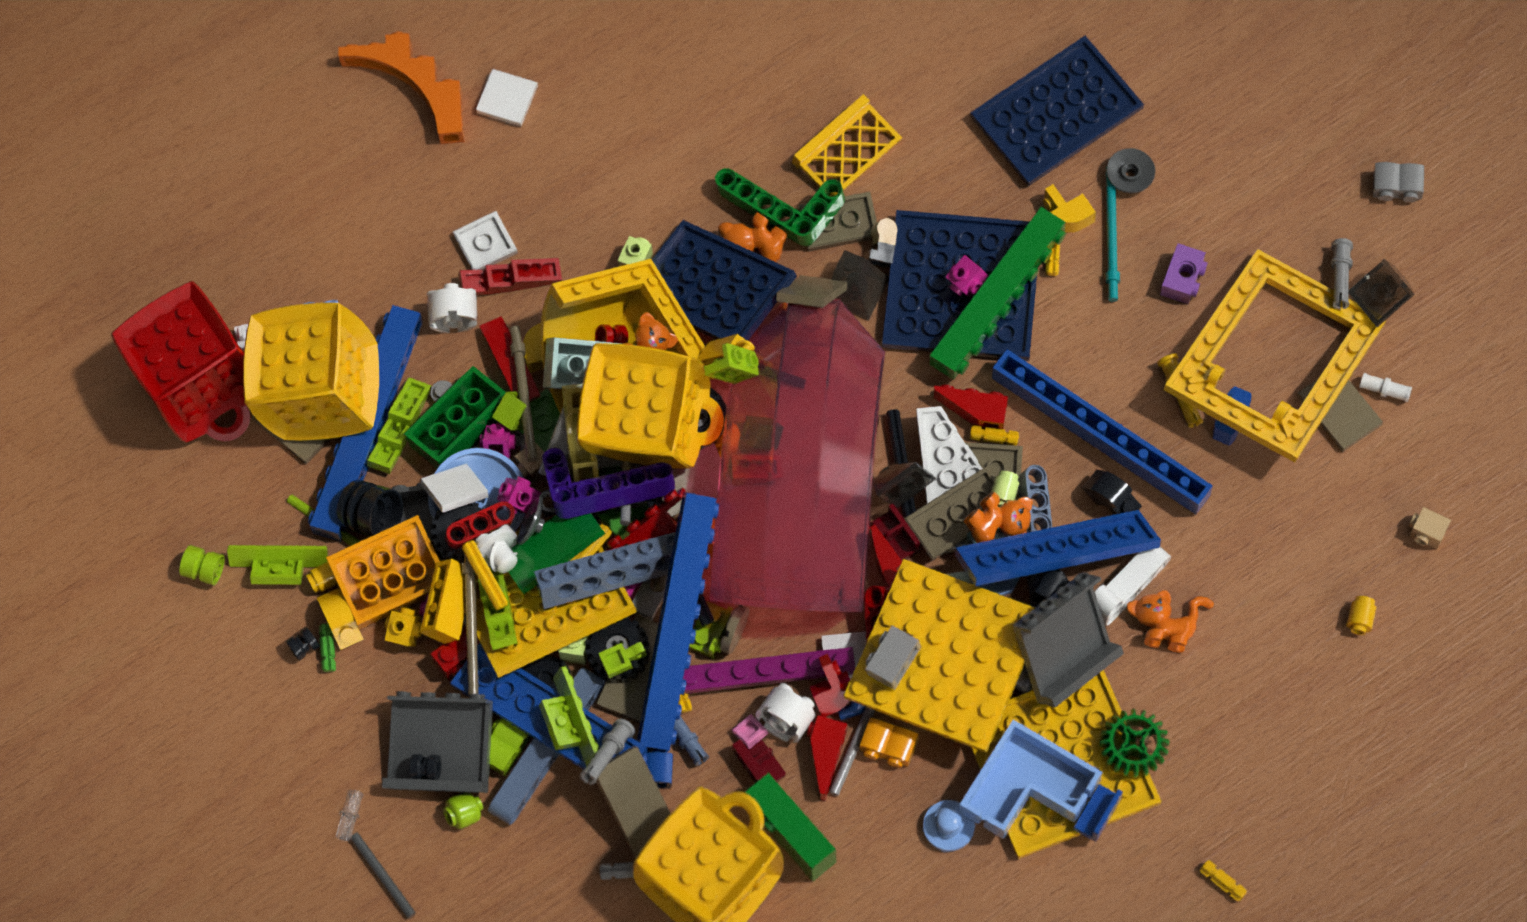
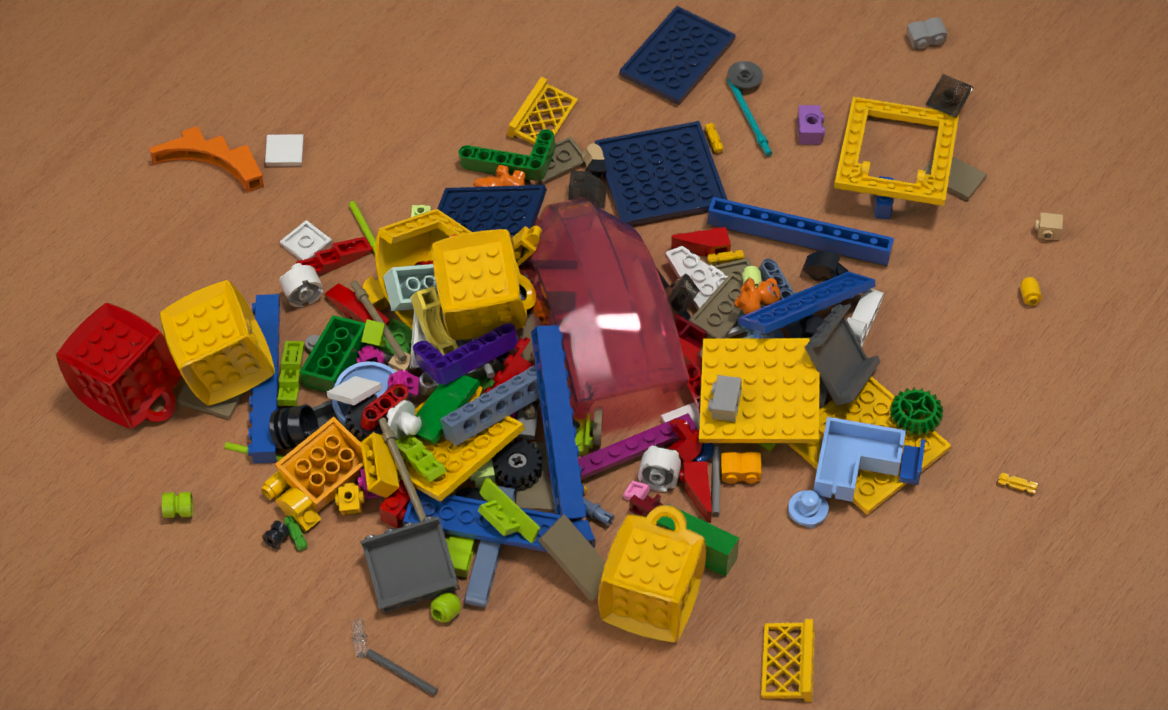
camera: 25 degrees left, 15 degrees down
lime bracket [227,545,328,585] -> none
black wheel [410,754,442,780] -> none
yellow axle [462,541,508,610] -> none
dark grey dish [517,498,545,545] -> none
light grey pin [580,719,635,785] -> none
lime plate [599,642,647,678] -> none
light grey axle [600,862,634,880] -> none
lime bracket [704,343,759,384] -> none
dark tan tile [776,275,847,308] -> none
green brick [930,207,1066,380] -> none
dark pink brick [946,255,989,299] -> none
yellow brick [1043,184,1096,233] -> none
orange animal [1127,590,1214,653] -> none
yellow pin [1157,353,1203,428] -> none
light grey pin [1331,238,1353,309] -> none
white pin [1360,373,1412,402] -> none
none -> lime bar [349,201,376,253]

